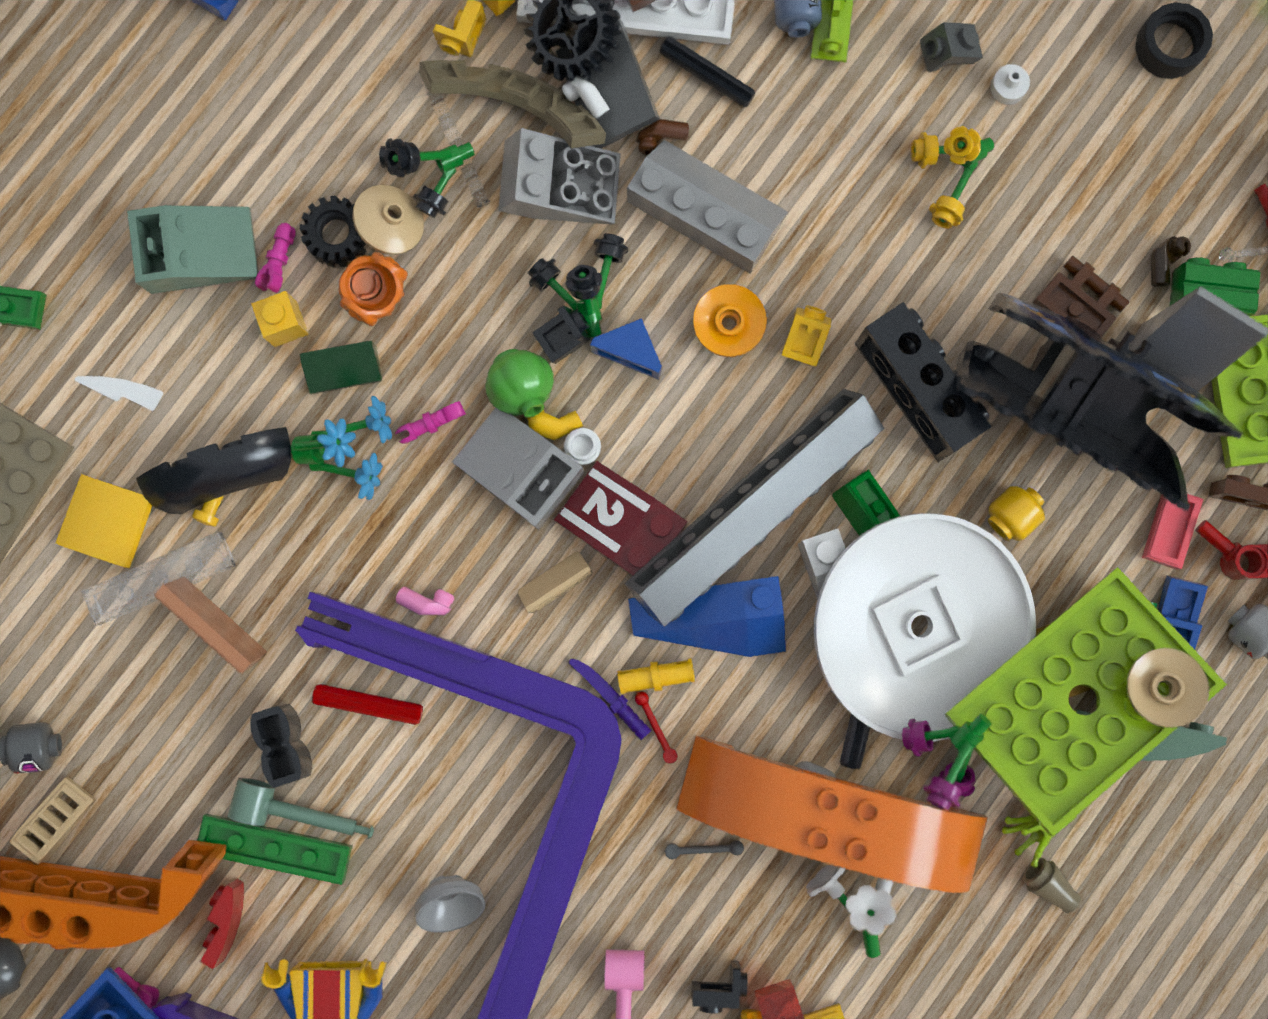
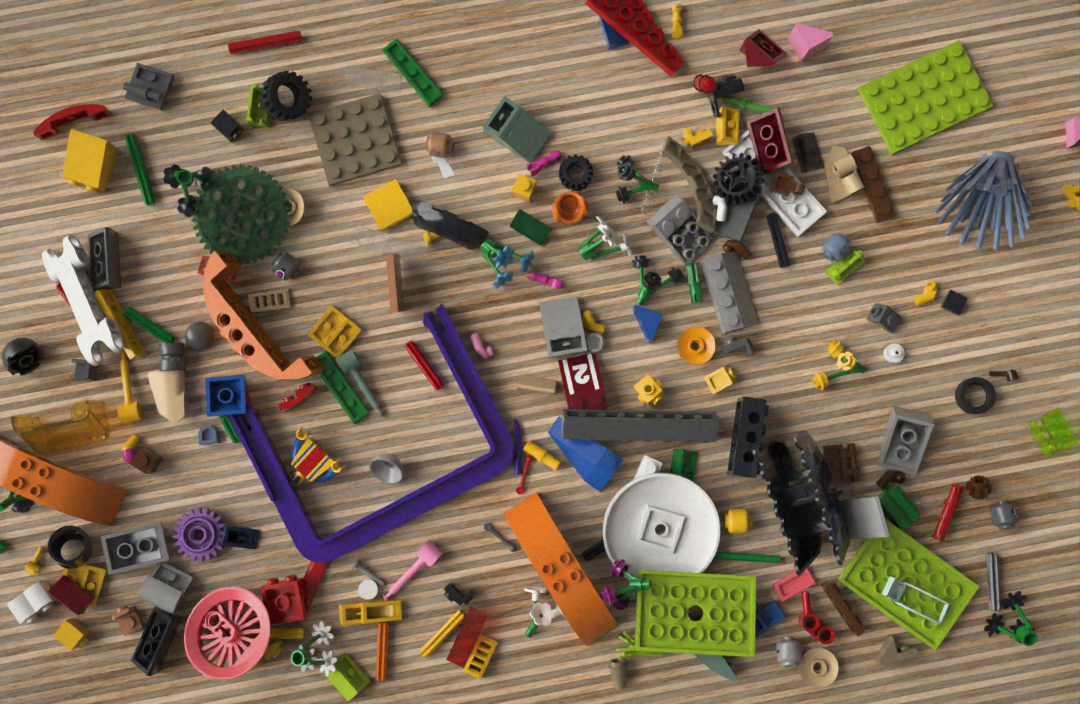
camera: 40 degrees right, 0 degrees up
black brick [250,704,312,788] -> none
tan dish [352,185,424,255] -> none
bright green plant [485,349,554,418] -> none
black bracket [532,305,591,364] -> none
tan dish [1127,648,1209,728] -> none
none -> yellow slope [307,305,362,358]
none -> medium nougat head [425,132,455,158]
none -> plant [578,216,632,260]
none -> yellow brick [633,374,666,408]
none -> green axle [686,264,703,303]
none -> green bar [713,551,781,563]
none -> dark grey bracket [722,337,754,357]
none -> light grey slope [878,406,934,476]

